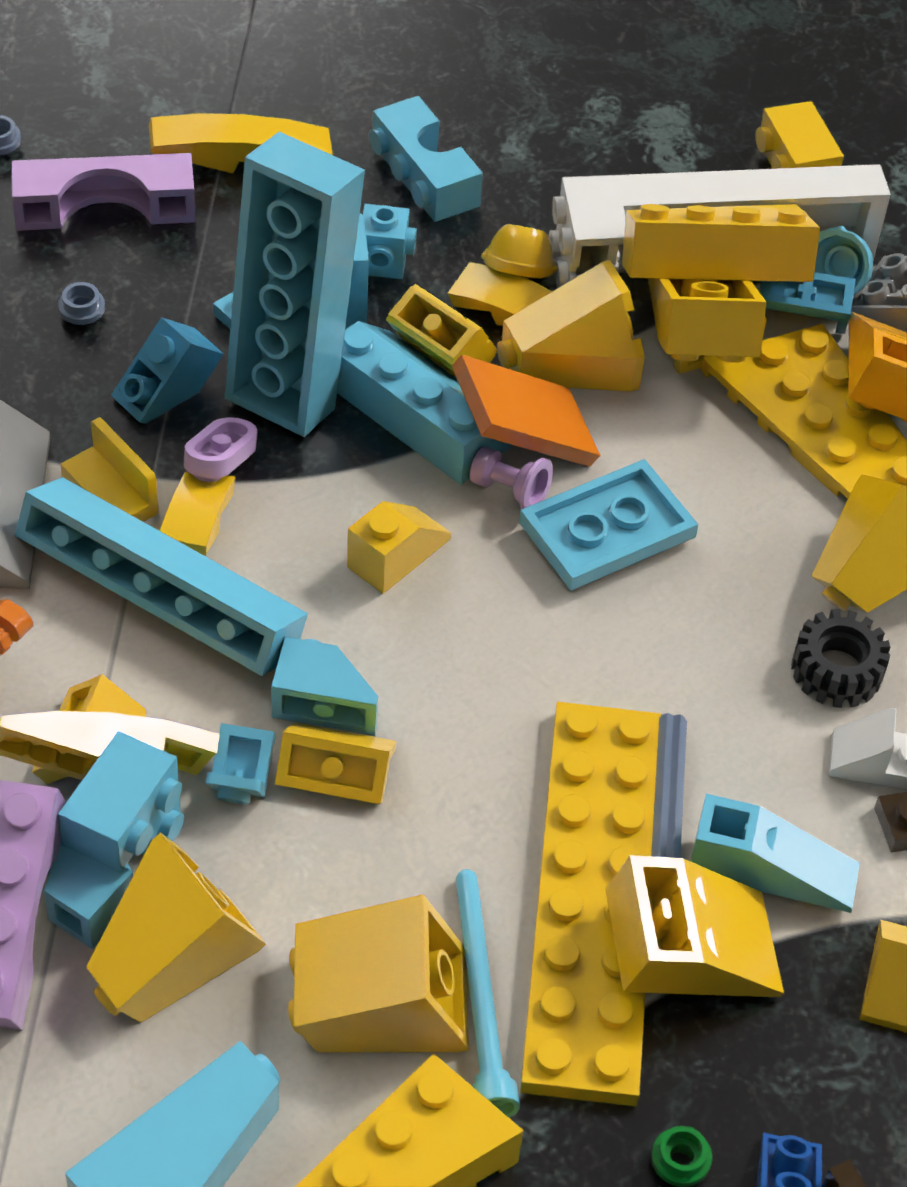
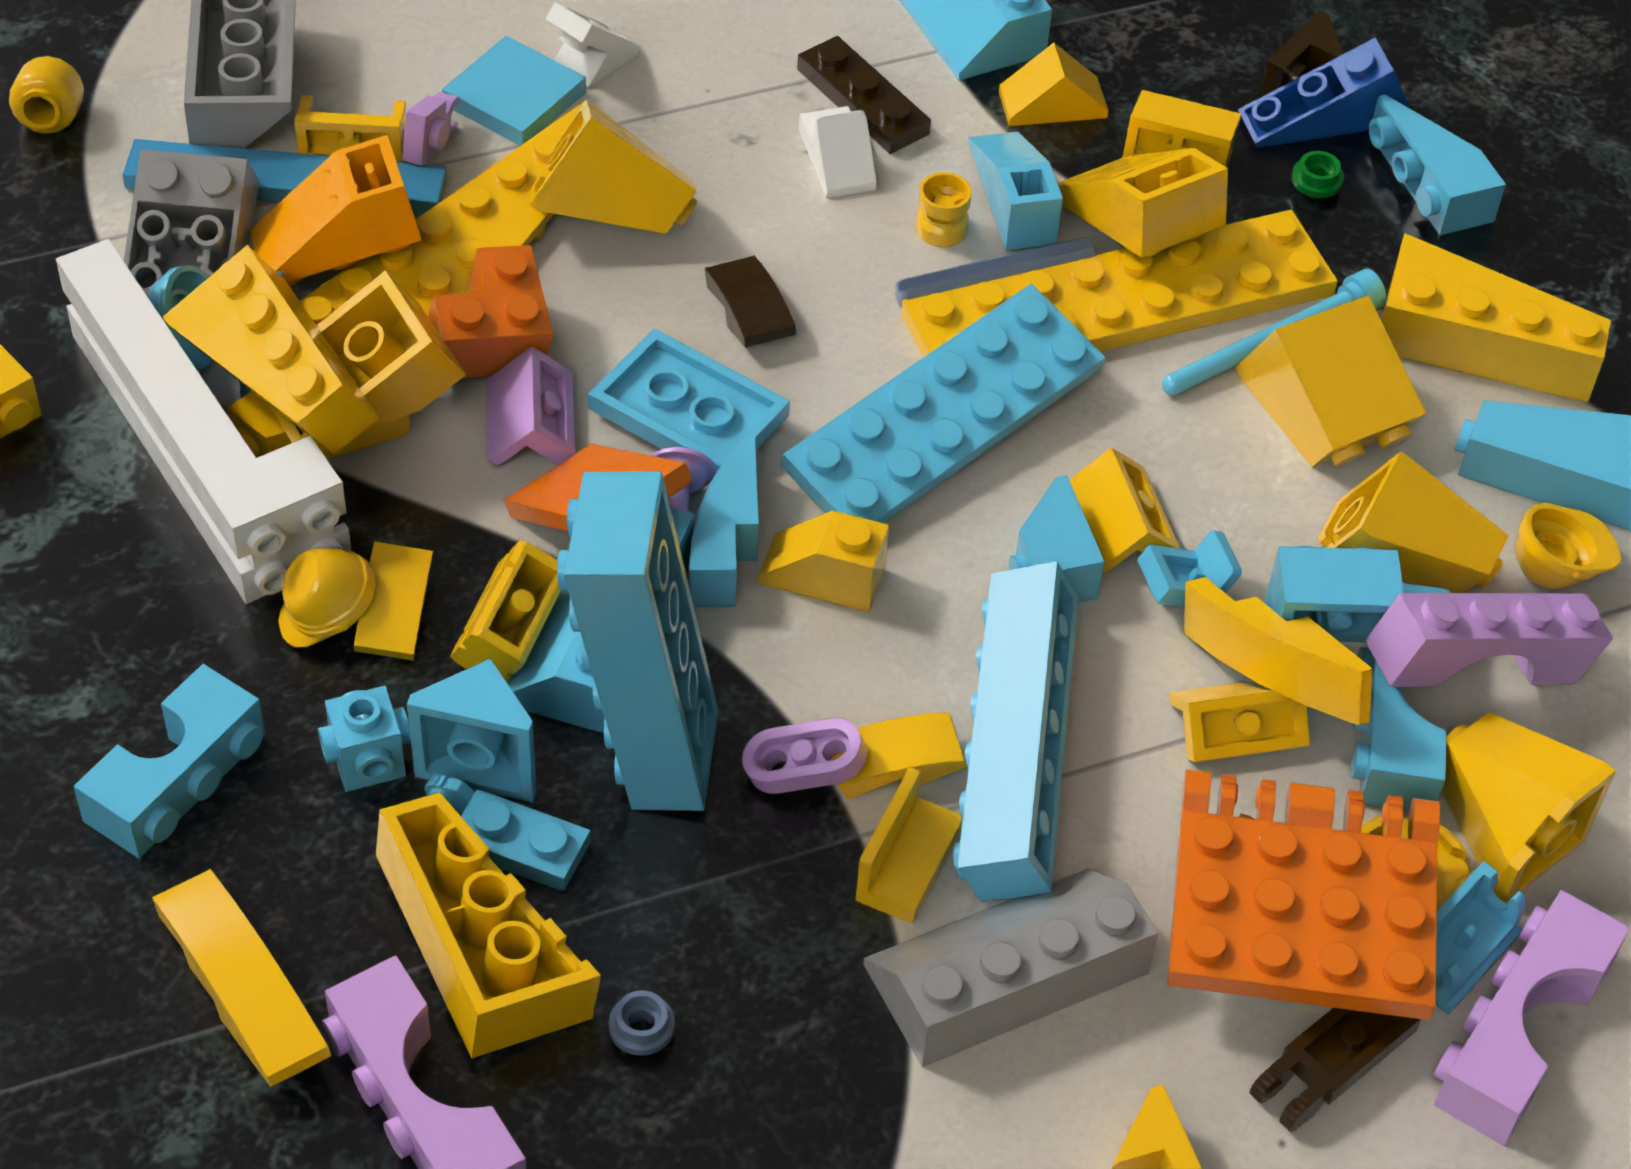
camera: 115 degrees left, 0 degrees up
dark azure slope [111,317,224,424] -> none
yellow slope [497,260,645,392] -> none
black tyre [791,609,891,708] -> none
none -> yellow wedge [376,792,601,1059]
none -> orange brick [428,245,553,379]
none -> lavender panel [486,346,575,466]
none -> medium azure slope [689,436,759,607]
none -> dark brown slope [705,255,796,348]
none -> medium azure plate [781,283,1106,523]
none -> yellow wheel [916,172,972,247]
none -> yellow hinge [1122,90,1241,167]
none -> yellow hat [1515,502,1622,589]

